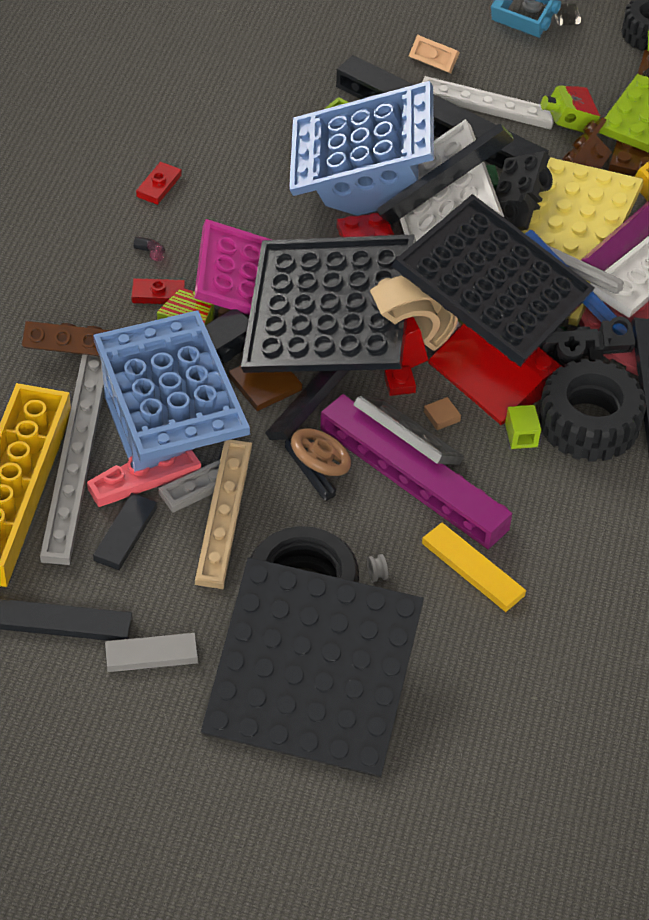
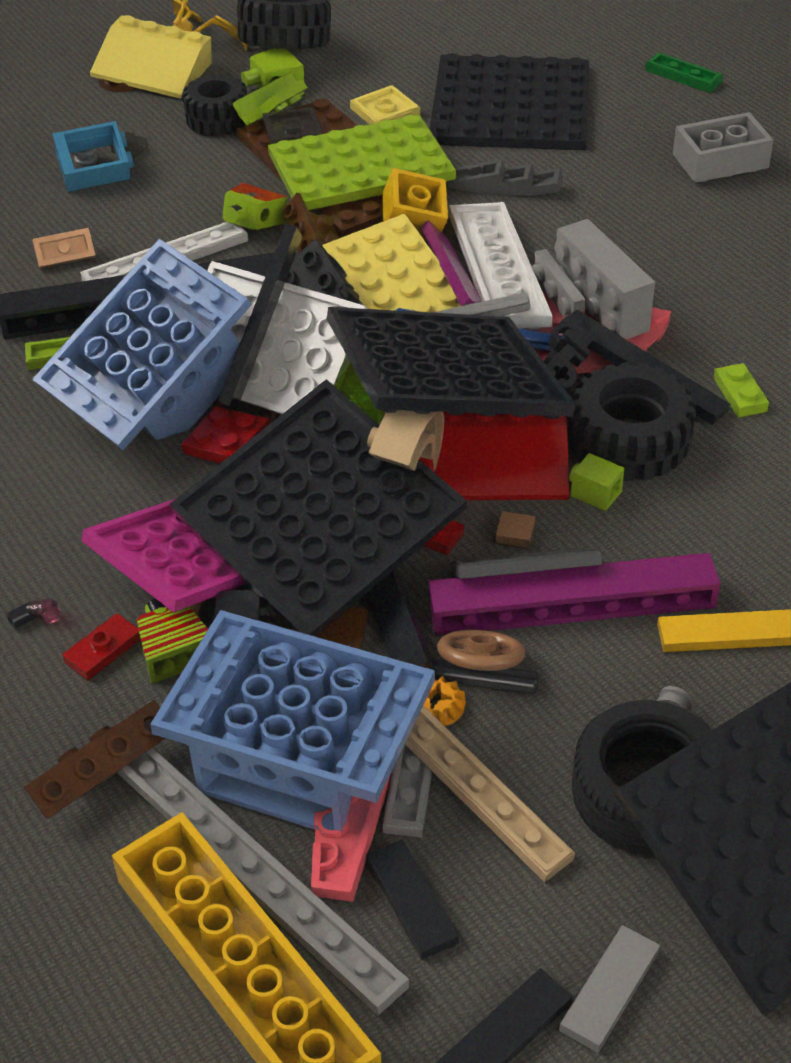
camera: 45 degrees left, 5 degrees down
none -> light orange gear [423,675,466,726]

